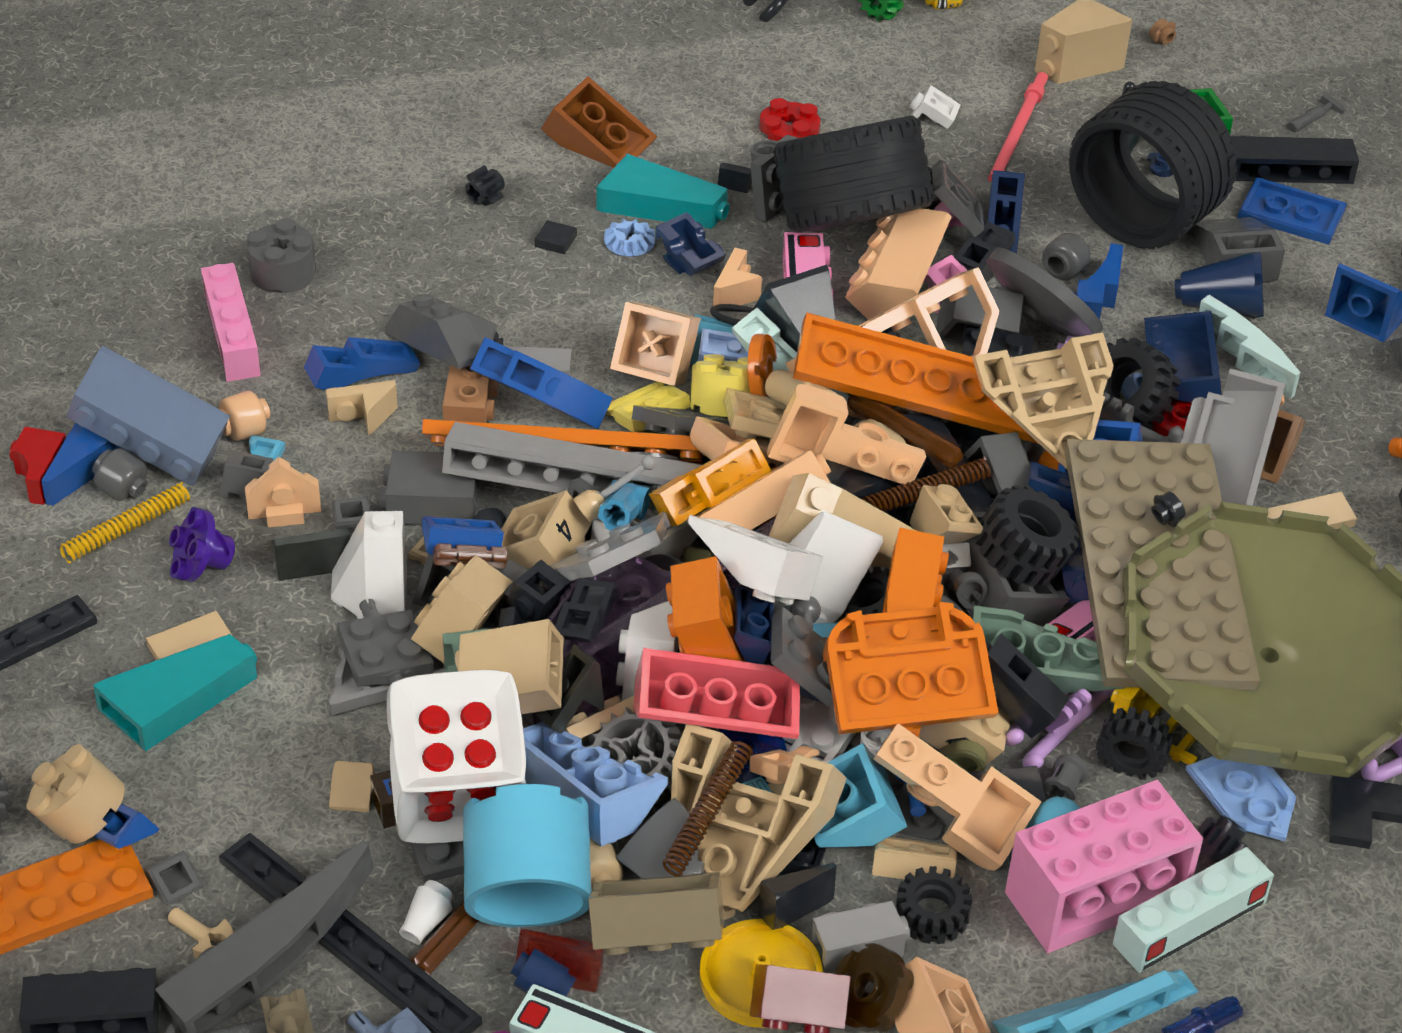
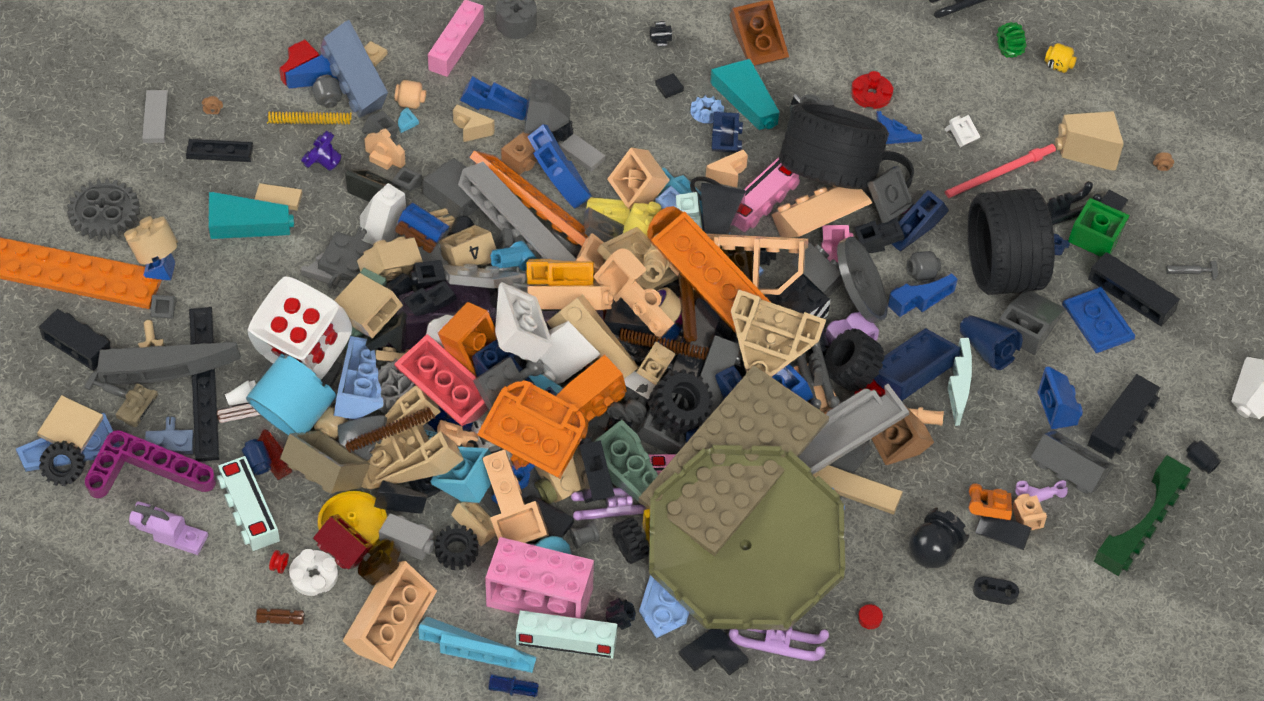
camera: 40 degrees right, 10 degrees up
hinge [574,455,656,523] -> none
black plate [1151,491,1186,527] -> none

